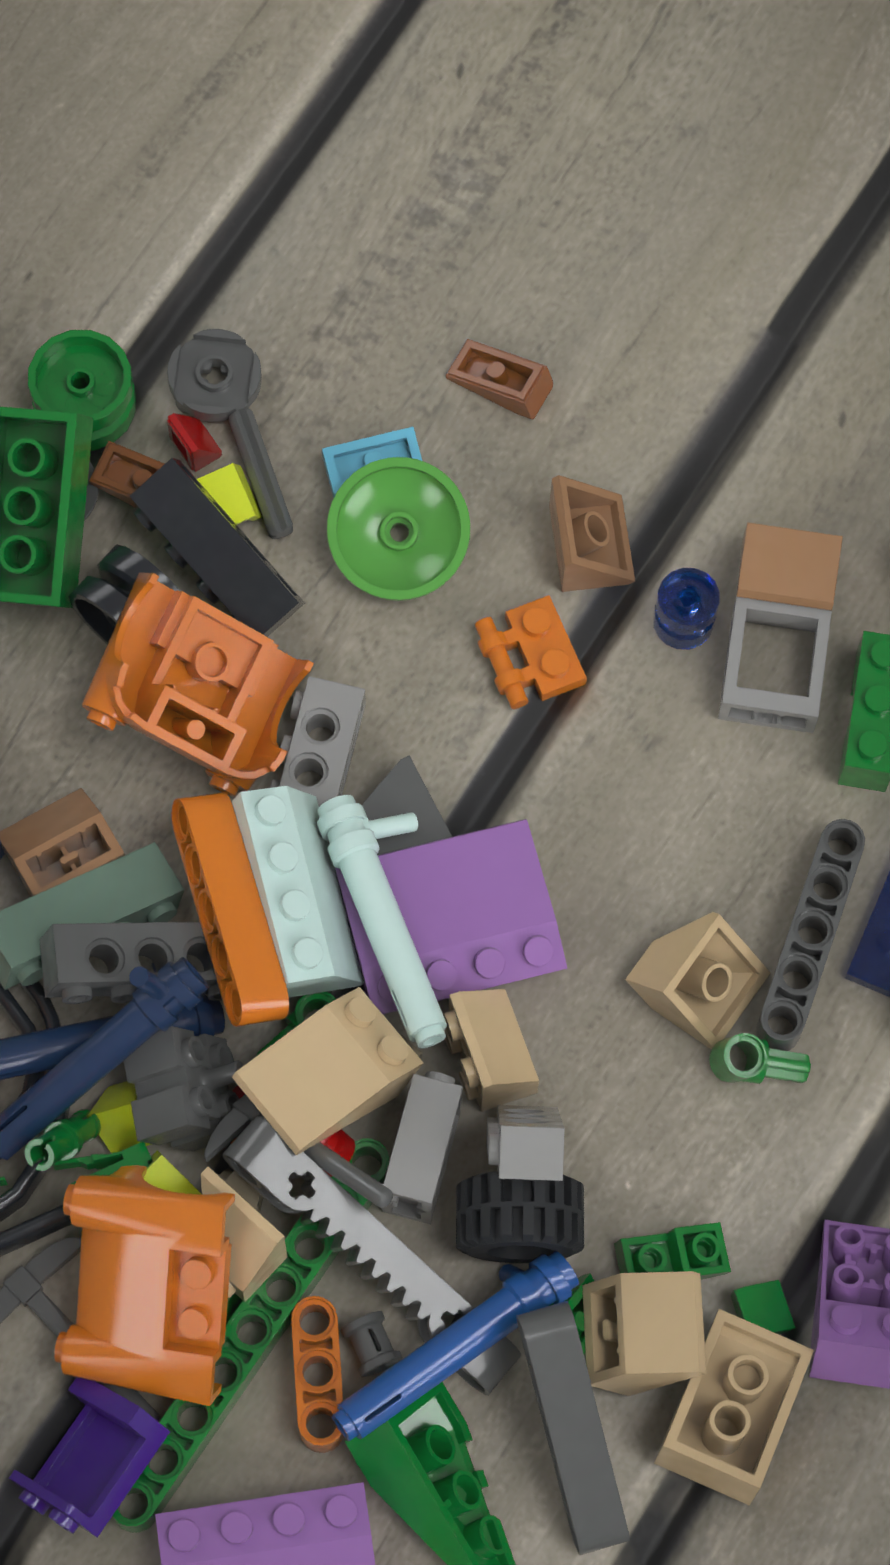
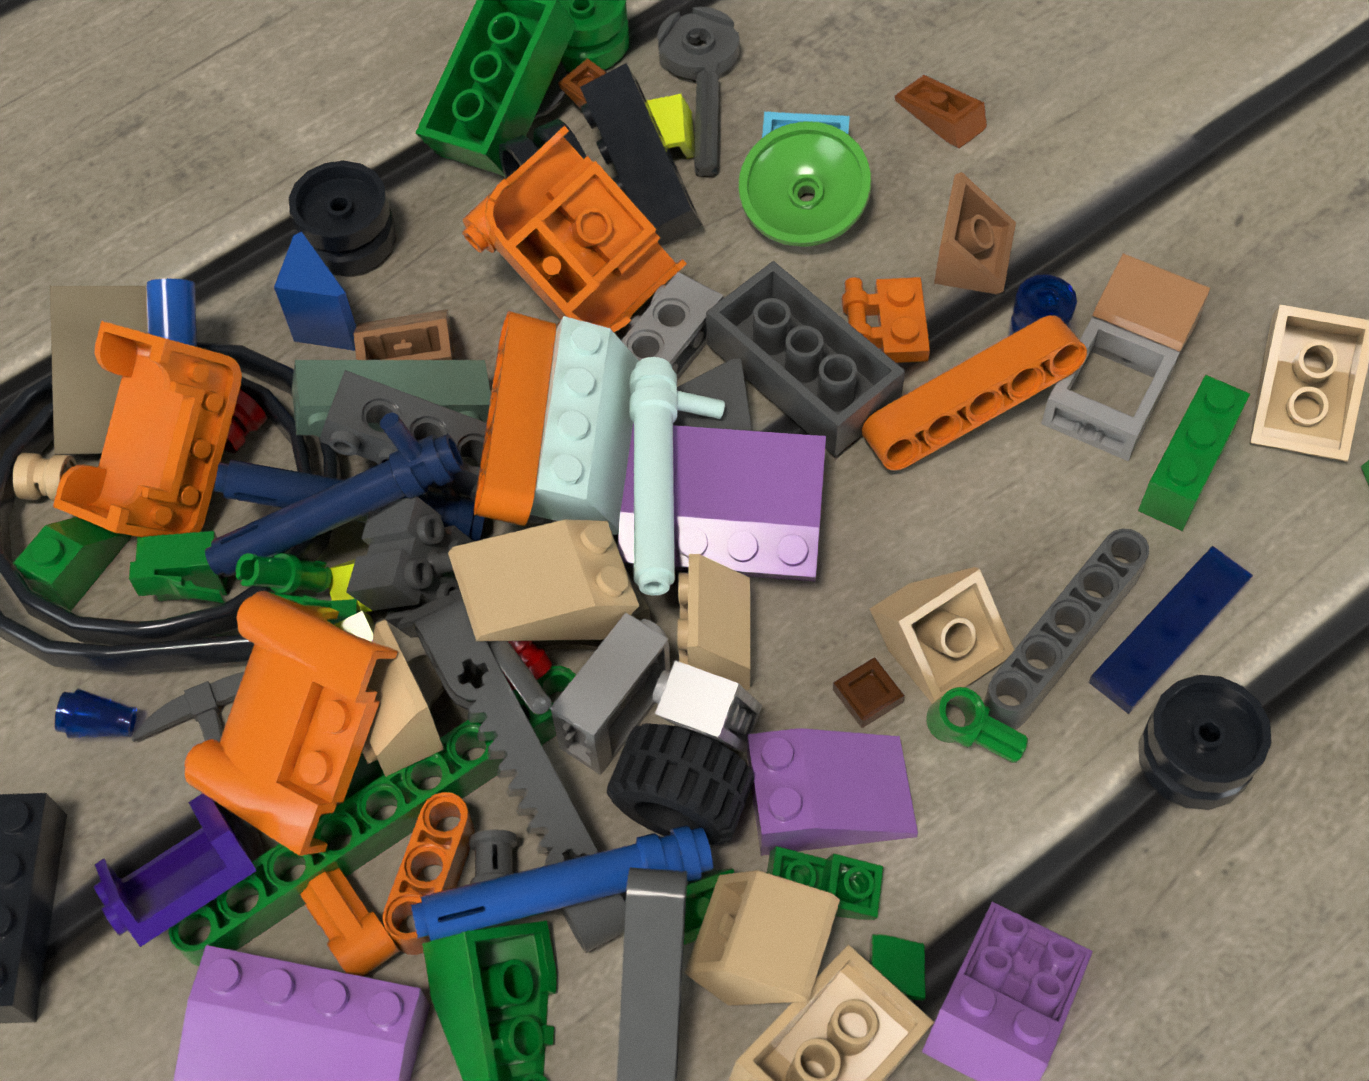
camera: 25 degrees right, 10 degrees down
red slope [167,413,222,472] -> none
none -> orange piece [300,868,399,977]
none -> dark grey brick [706,261,905,456]
none -> medium lavender slope [747,728,918,856]
none -> reddish brown tile [833,657,905,728]
none -> orange beam [862,315,1087,471]

